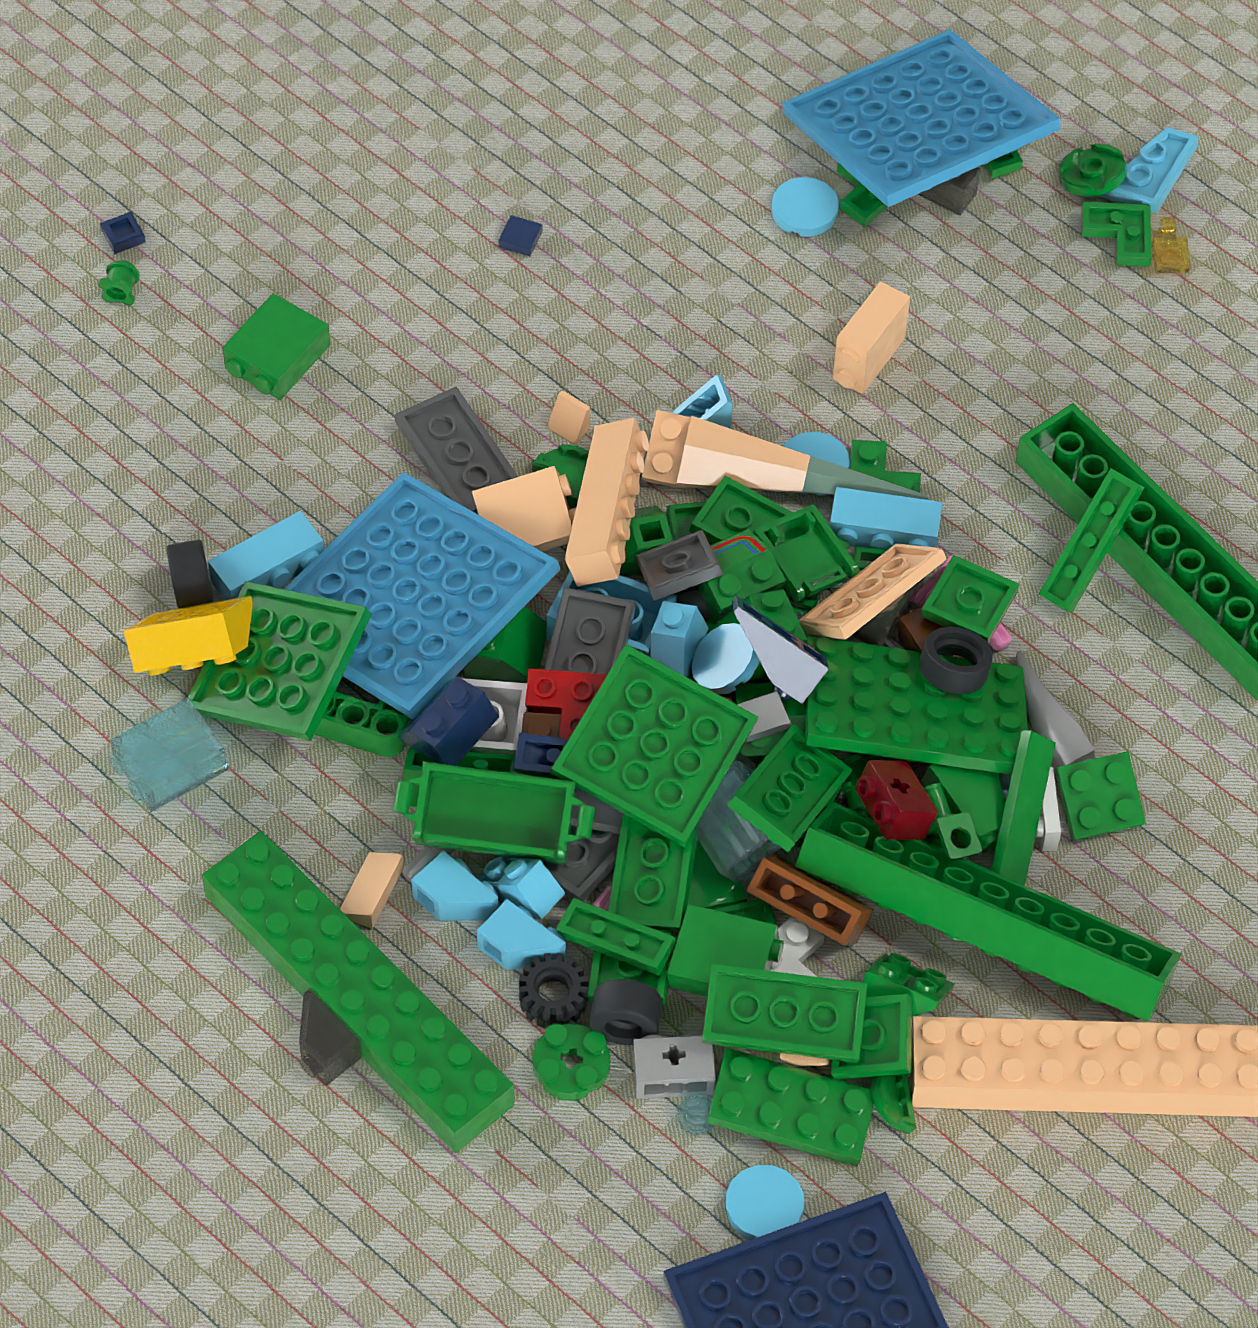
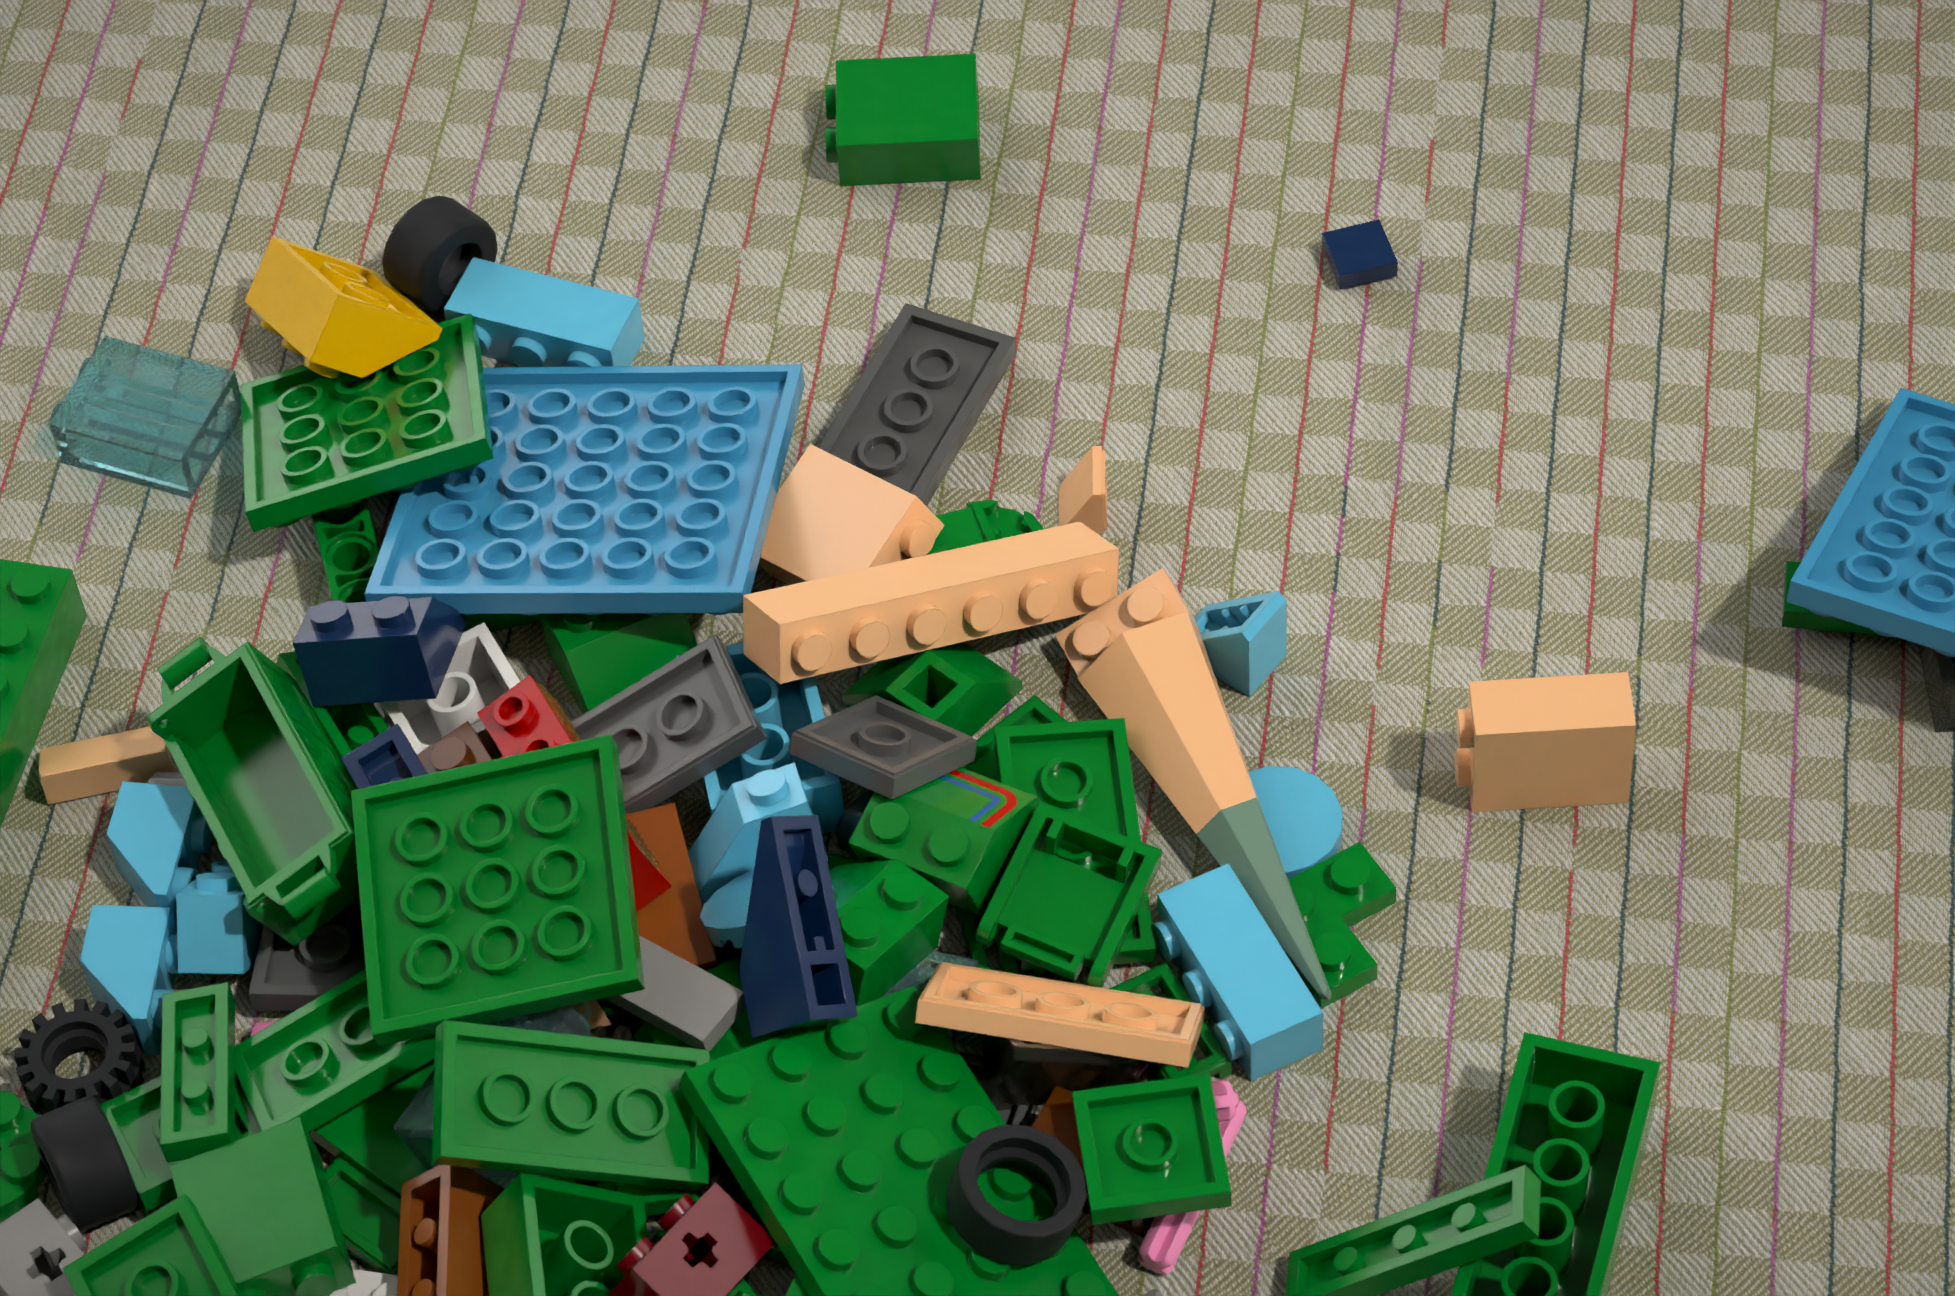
camera: 60 degrees right, 5 degrees down
medium azure tile [771,177,839,237] -> none

